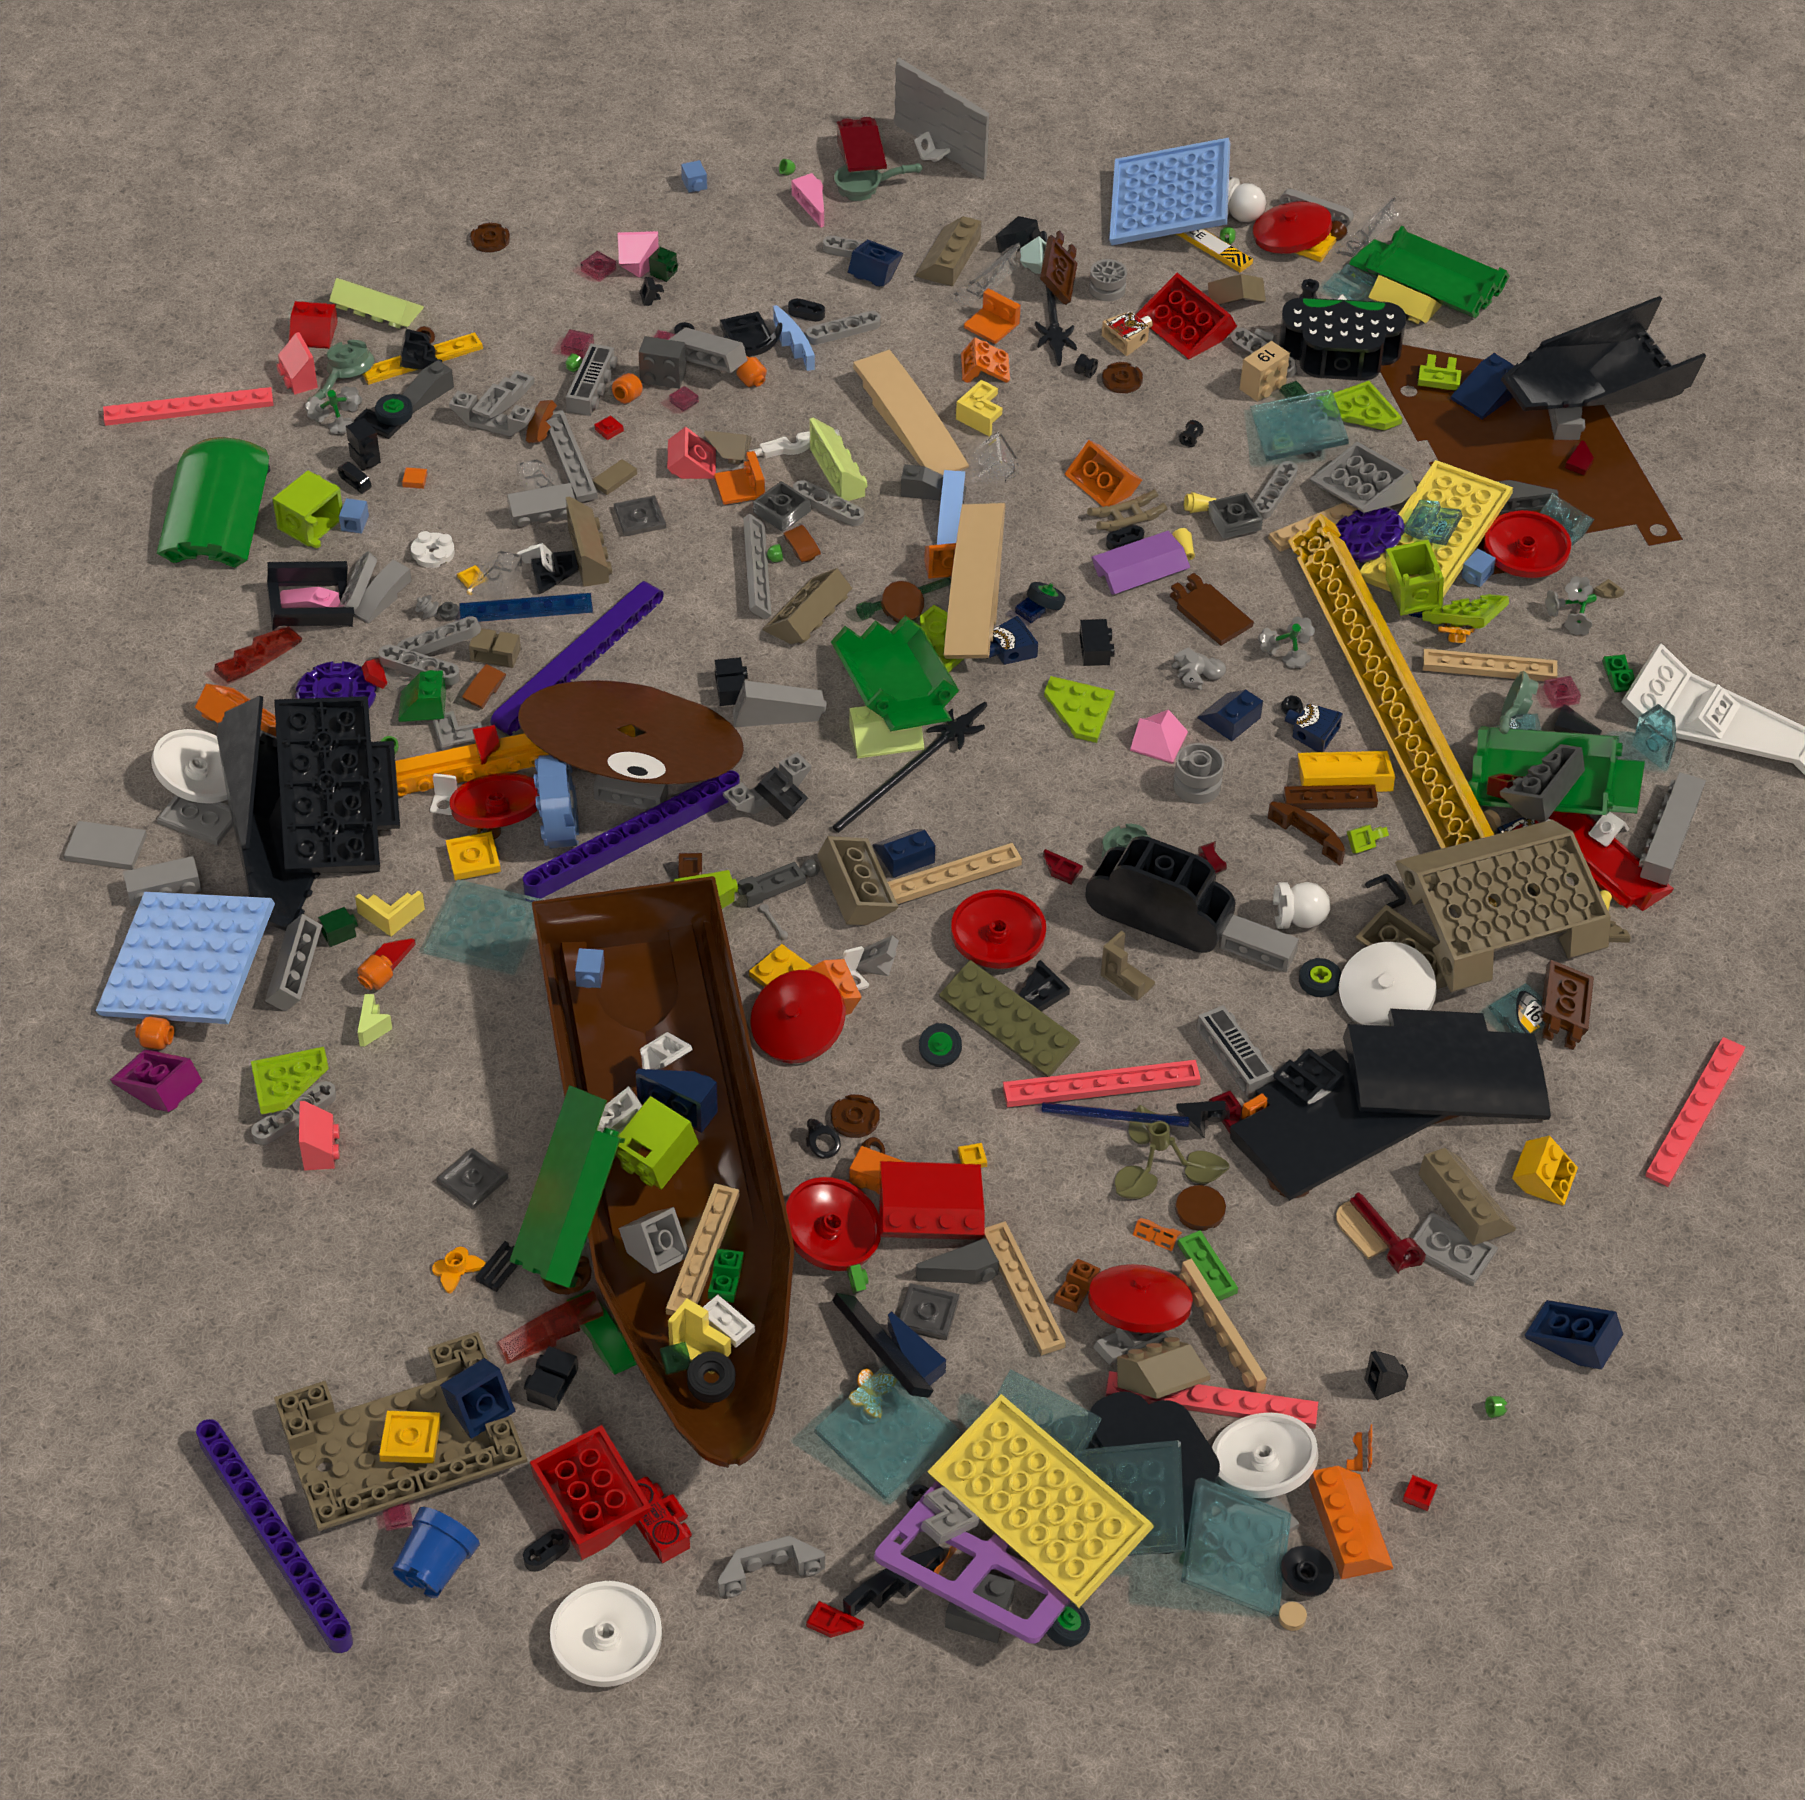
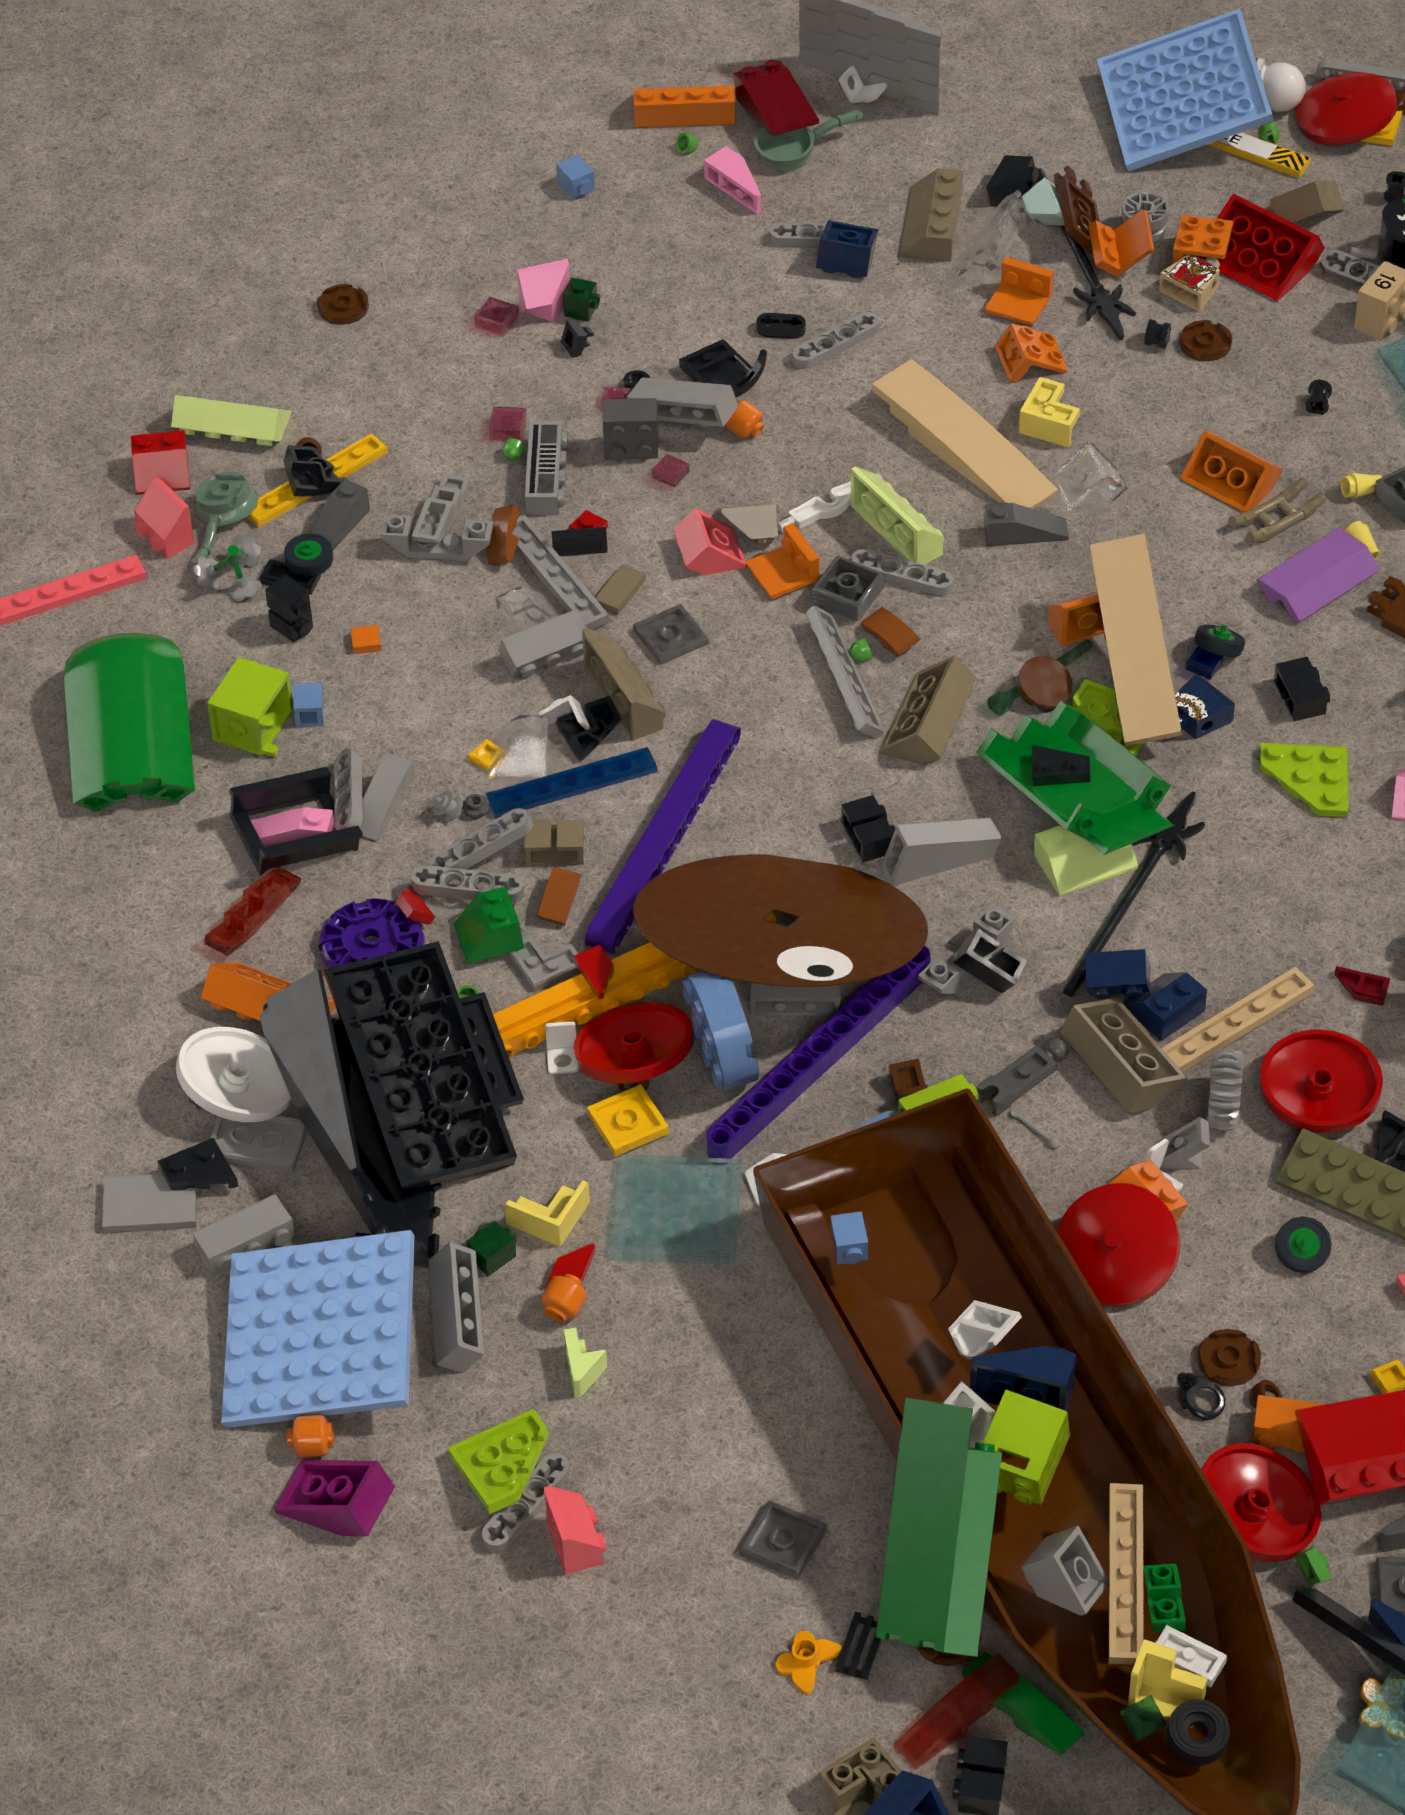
camera: 10 degrees left, 0 degrees up
black beam [337,462,372,494] -> none
white plate [411,531,455,568] -> none
orange head [612,373,643,404] -> none
yellow plate [749,944,812,987] -> none
light blue slope [773,305,815,371] -> none
light blue slope [937,470,965,545] -> none
black beam [1106,525,1145,550] -> none
none -> black wing [157,1137,239,1190]
none -> black tile [551,527,608,556]
none -> orange slope [634,85,735,128]
none -> black wing [1032,746,1091,786]
none -> dark blue slope [1085,949,1151,999]
none -> orange bracket [1088,209,1154,277]
none -> orange bracket [1173,215,1233,264]
none -> light grey gear [1207,1048,1243,1131]

